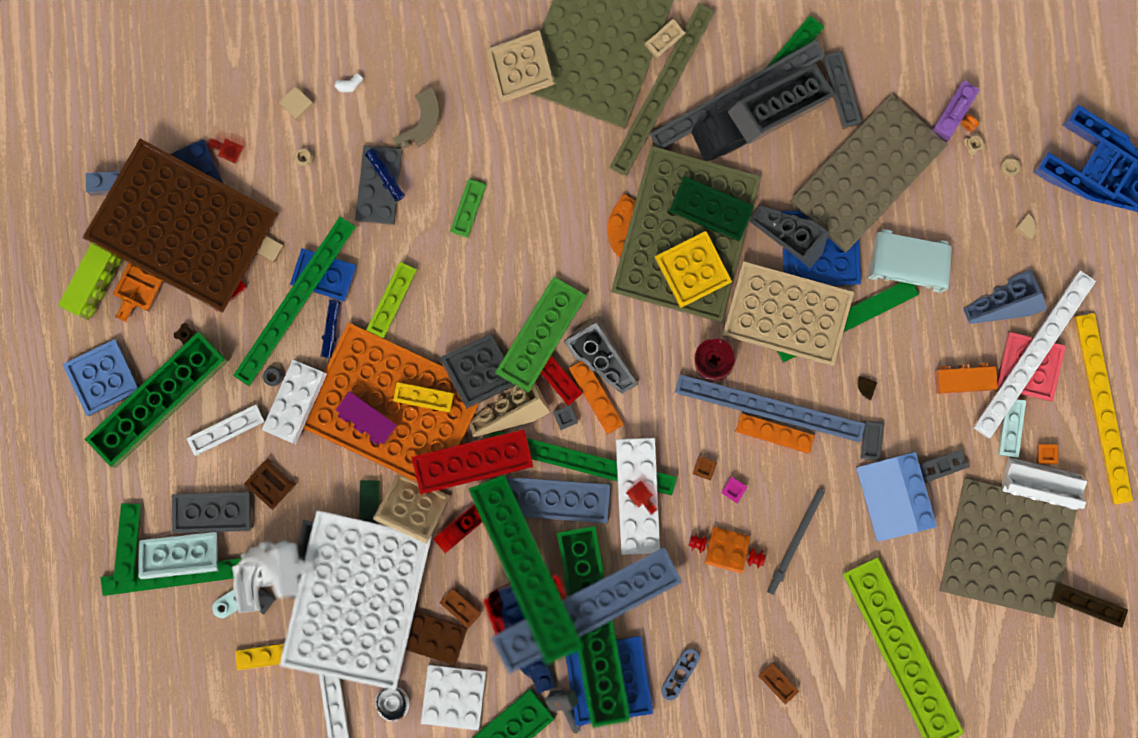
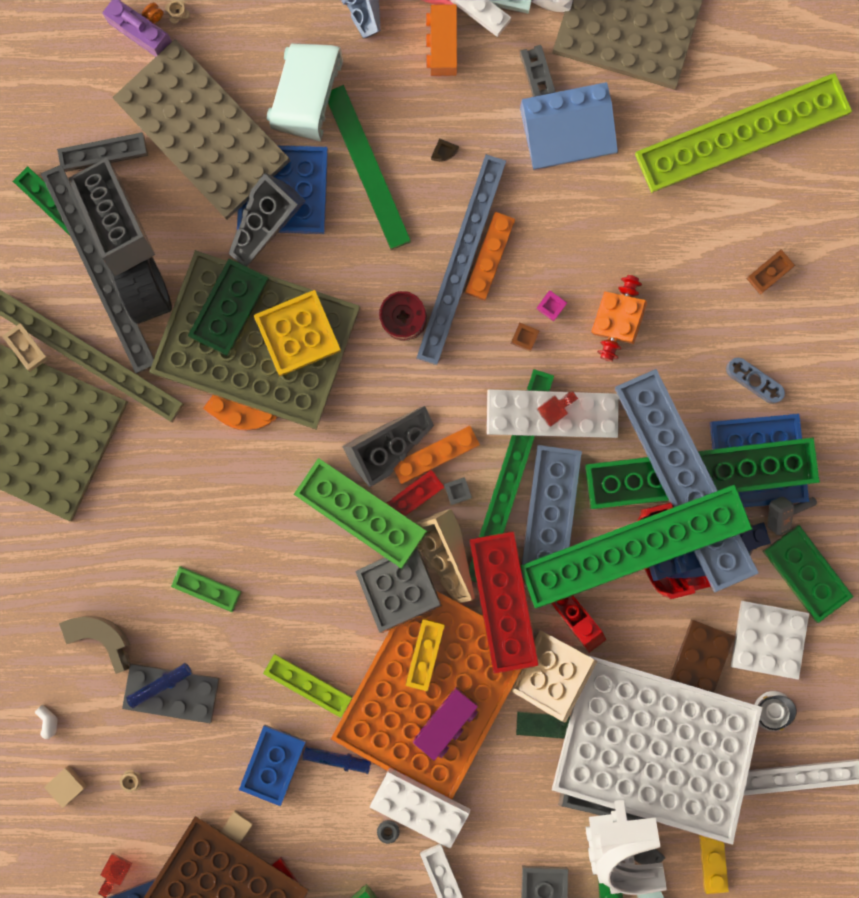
camera: 80 degrees left, 0 degrees up
green plate [233,216,357,386] -> none
reddish brown plate [244,458,297,510] -> none
dark orange plate [440,588,481,629] -> none
tan plate [487,30,555,103] -> none
tan plate [722,261,854,366] -> none
dark grey bar [767,489,825,595] -> none
dark grey tile [860,421,884,461] -> none

